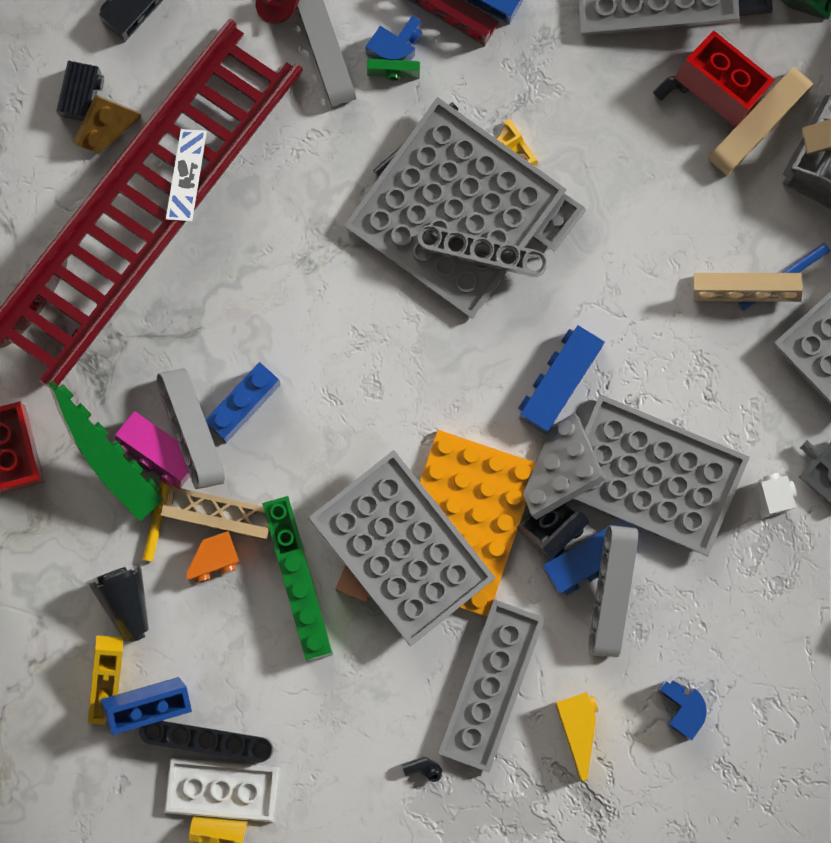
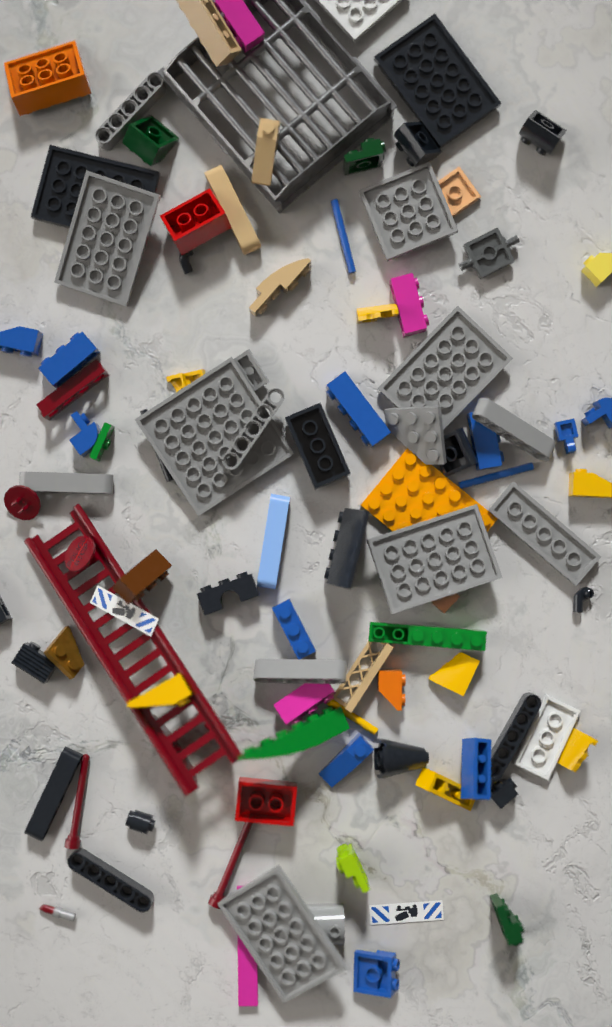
camera: 65 degrees left, 5 degrees up
tan fence [694,273,803,302] -> none
white brick [753,473,797,519] -> none
none -> dark red piece [65,535,96,572]
none -> reddish brown brick [112,549,172,605]
none -> yellow slope [127,673,192,709]
none -> black arch [197,571,260,615]
none -> tan slope [249,258,311,317]
none -> light blue beam [257,494,290,589]
none -> black brick [285,403,351,490]
none -> blue slope [318,733,374,787]
none -> black slope [324,508,370,589]
none -> yellow slope [356,303,398,324]
none -> dark pink brick [389,273,429,337]
none -> yellow slope [428,652,480,696]
none -> blue bar [458,462,534,489]
none -> black brick [491,777,518,809]
none -> blue plate [554,418,579,454]

